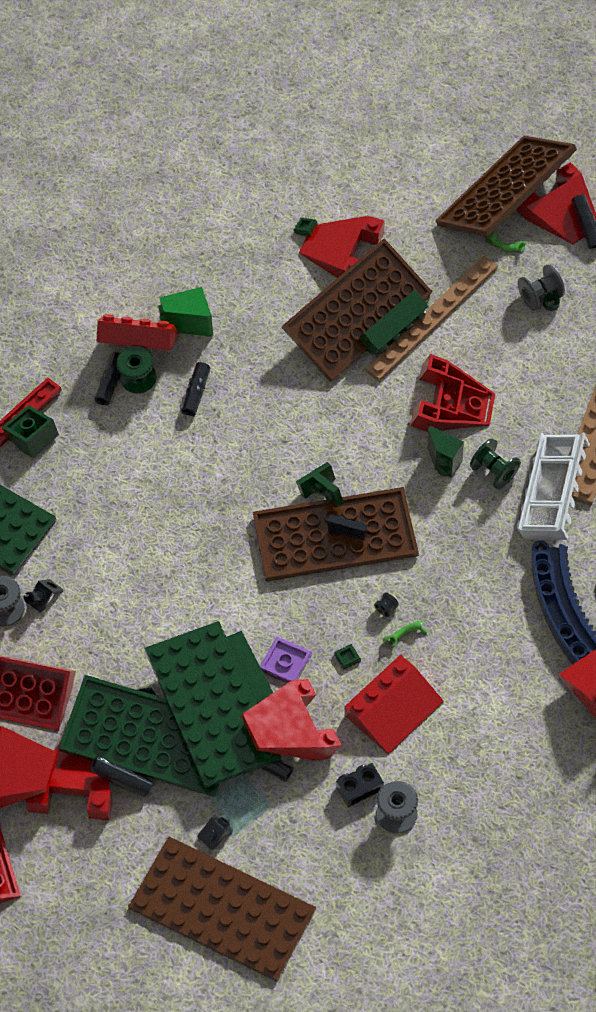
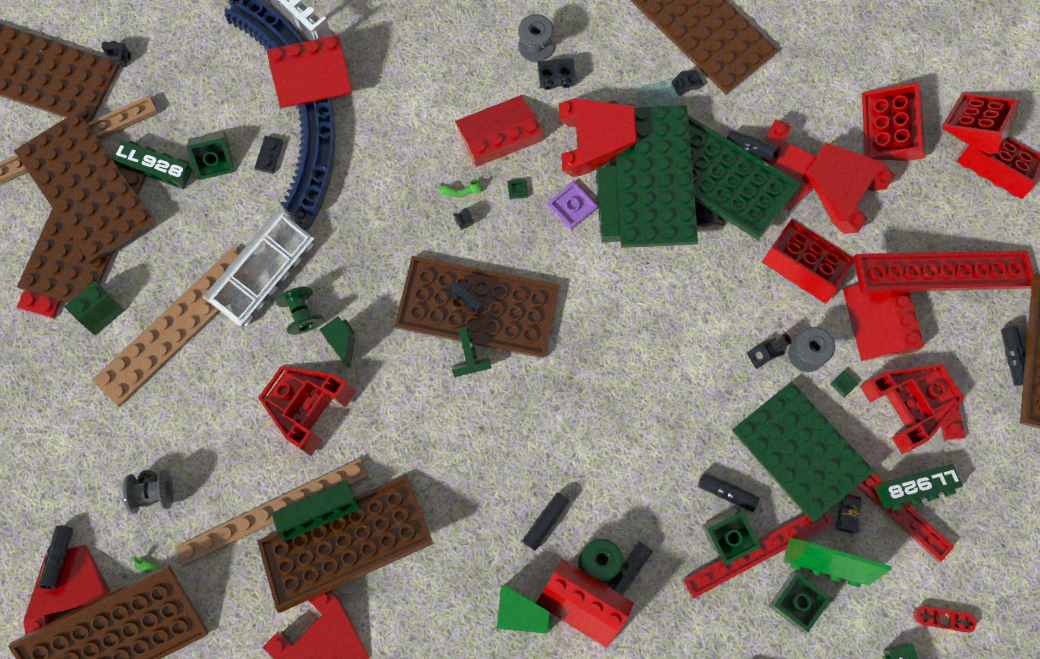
camera: 160 degrees left, 15 degrees up
none -> black axle [697,471,760,512]

